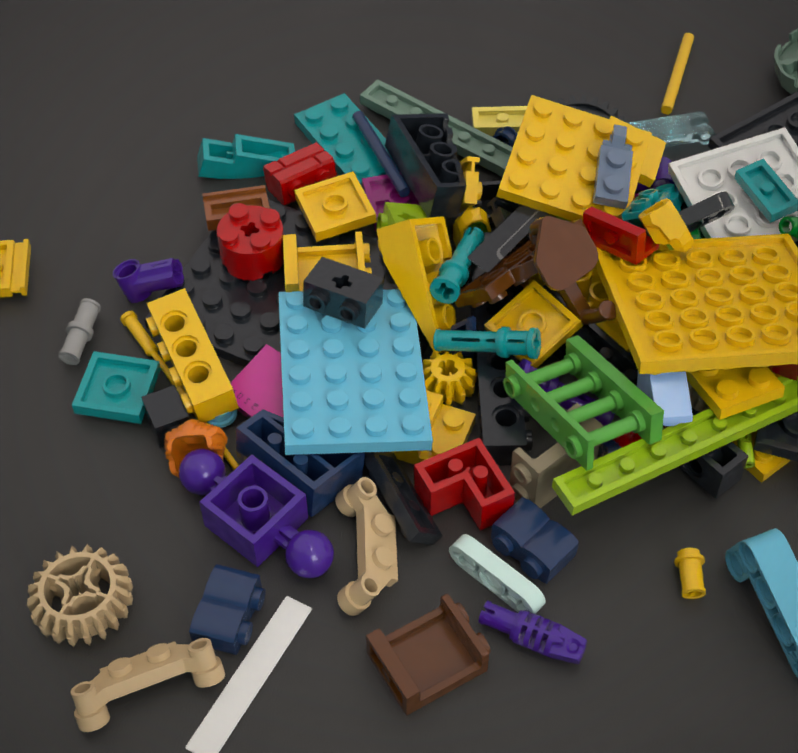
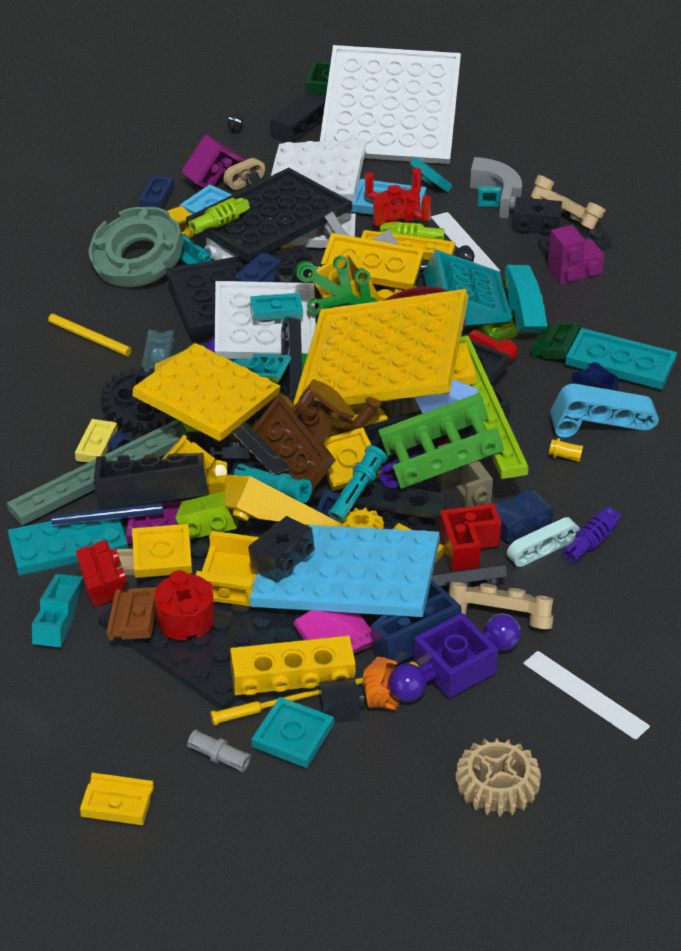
camera: 75 degrees left, 10 degrees down
tan plate [70,638,225,732] -> none
dark purple piece [113,258,184,303] -> none
dark blue brick [189,564,266,655] -> none
reddish brown panel [366,593,491,716] -> none
red panel [583,206,660,265] -> none
sand blue hinge [593,124,633,209] -> none
yellow rock [638,198,694,252] -> none

